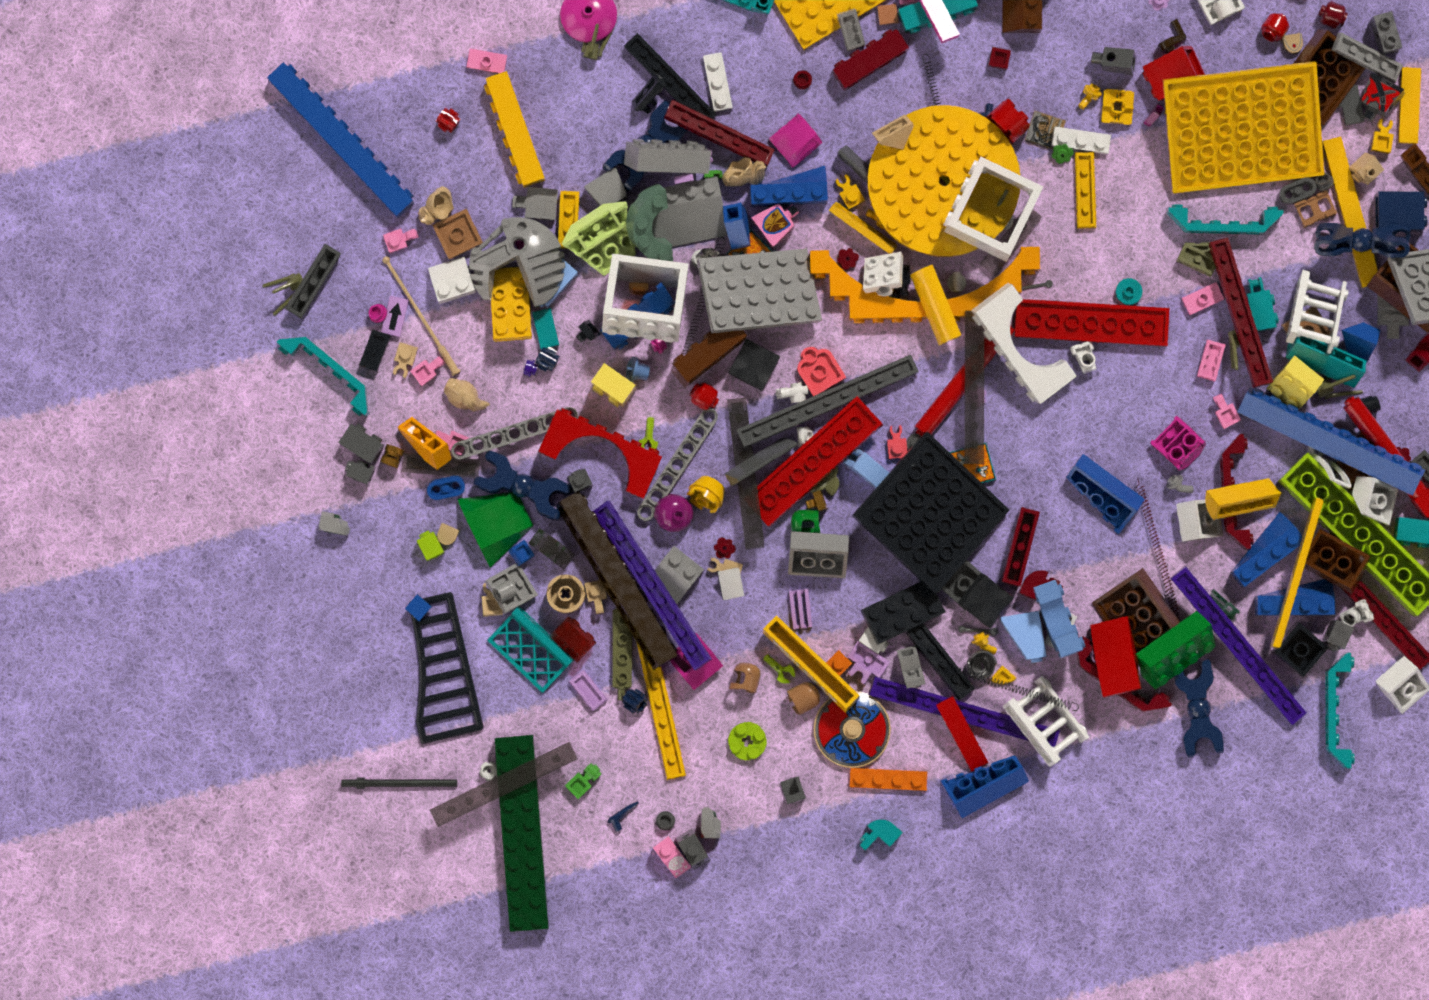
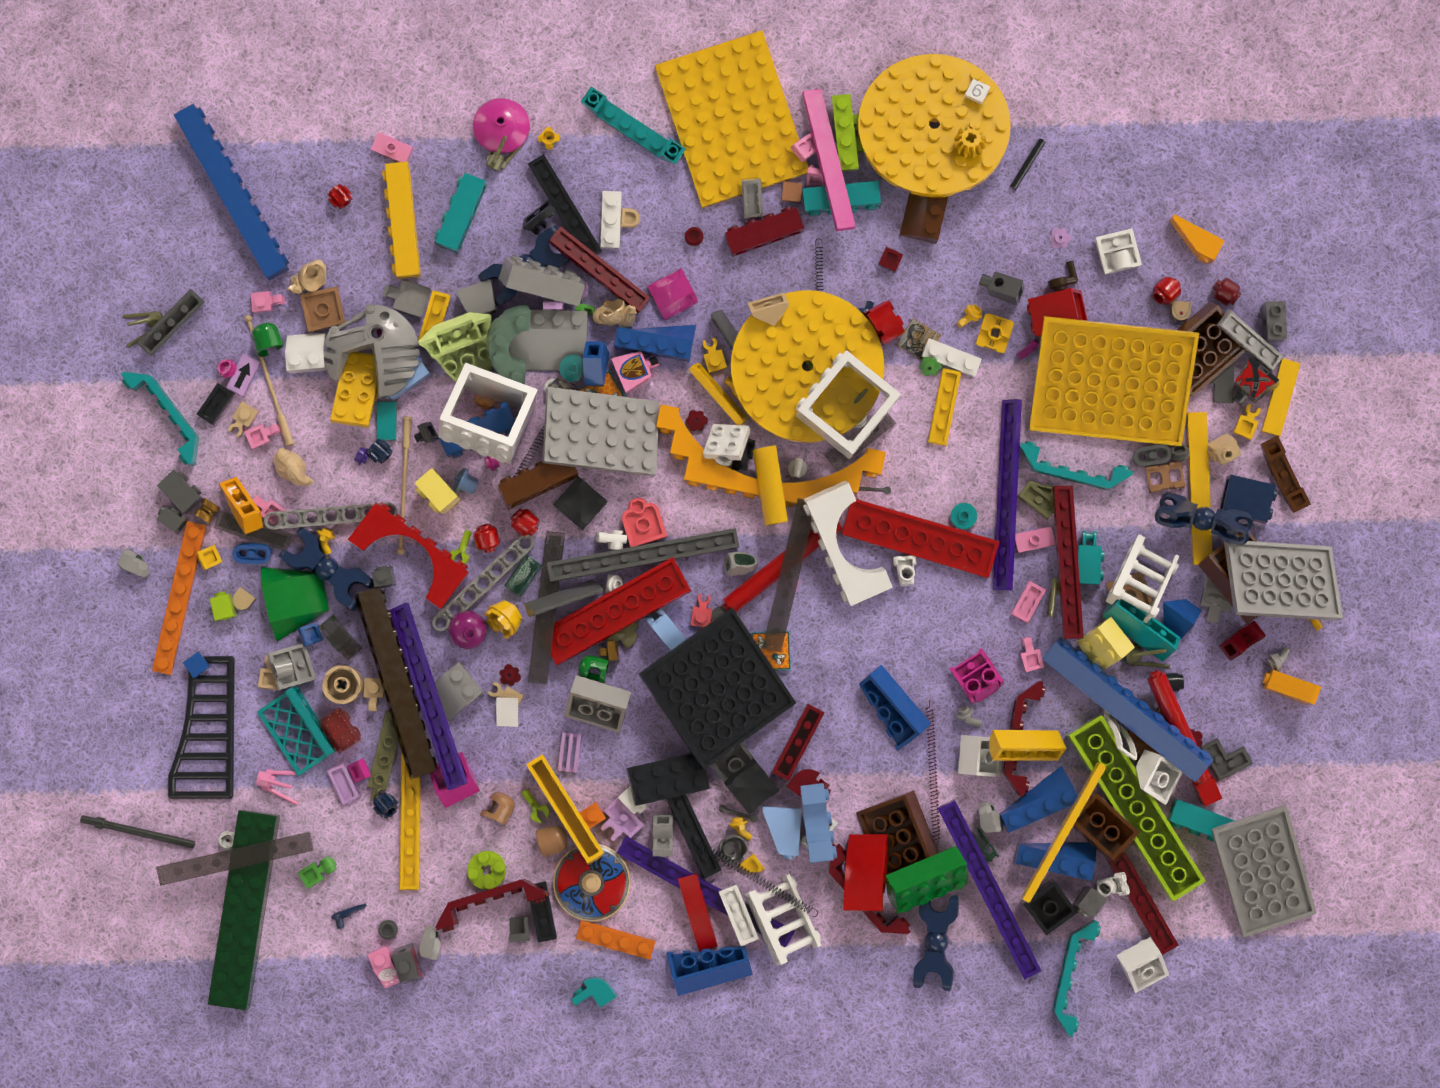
camera: 15 degrees right, 0 degrees up
none -> orange plate [152,521,207,675]
none -> yellow plate [196,544,222,570]
none -> green helmet [252,322,284,357]
none -> bright pink plant [256,769,299,805]
none -> yellow plate [317,527,335,555]
none -> dark pink plate [347,758,371,783]
none -> tan piece [397,417,413,555]
none -> teal brick [434,173,487,254]
none -> dark red slope [435,879,550,933]
none -> red head [473,523,500,553]
none -> clear green tile [504,554,542,597]
none -> black plate [530,881,557,943]
none -> yellow plate [538,127,560,150]
none -> teal piece [559,355,584,381]
none -> tan tile [620,208,640,228]
none -> white plate [719,884,759,946]
none -> light grey rock [723,552,758,576]
none -> light grey rock [979,802,1003,833]
none -> dark purple plate [993,399,1022,591]

